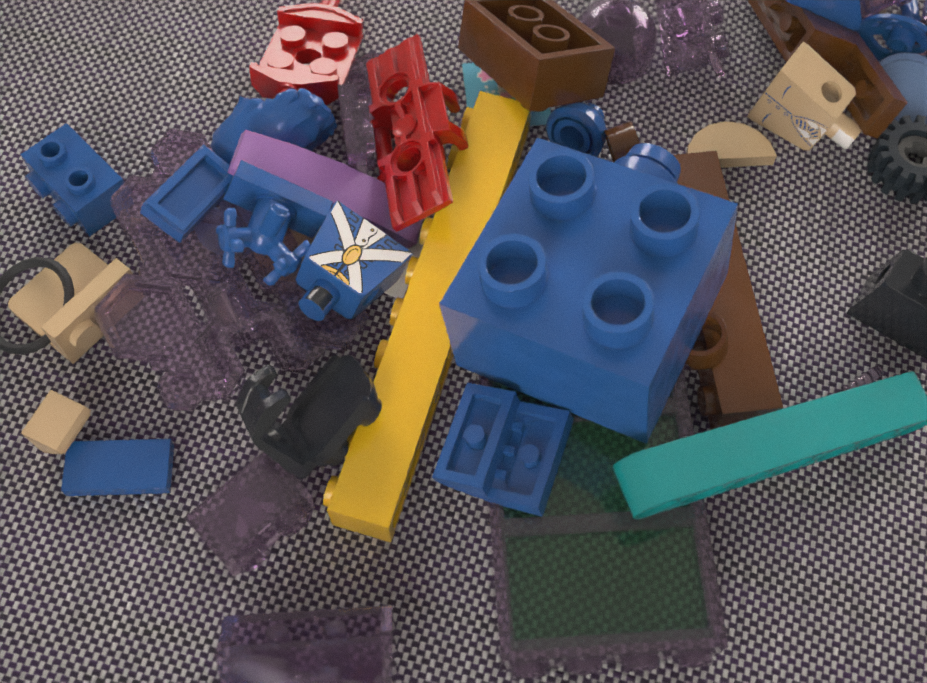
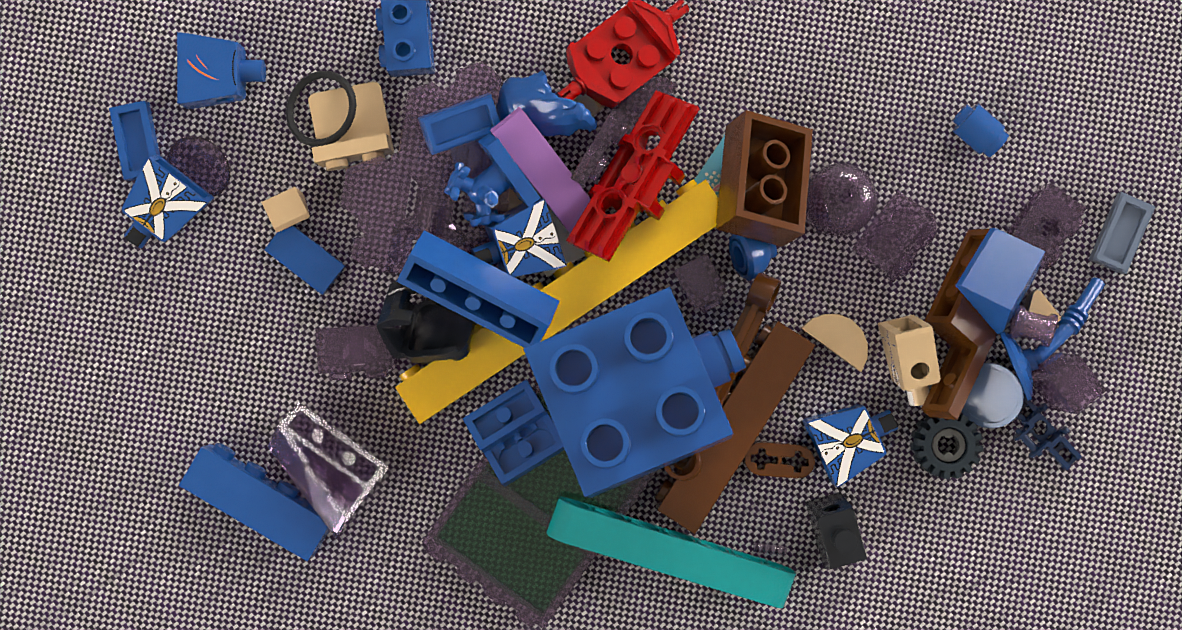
camera: 40 degrees right, 25 degrees up
none -> blue brick [396,230,559,348]
none -> reddish brown beam [743,441,815,478]
none -> torso [802,404,898,487]

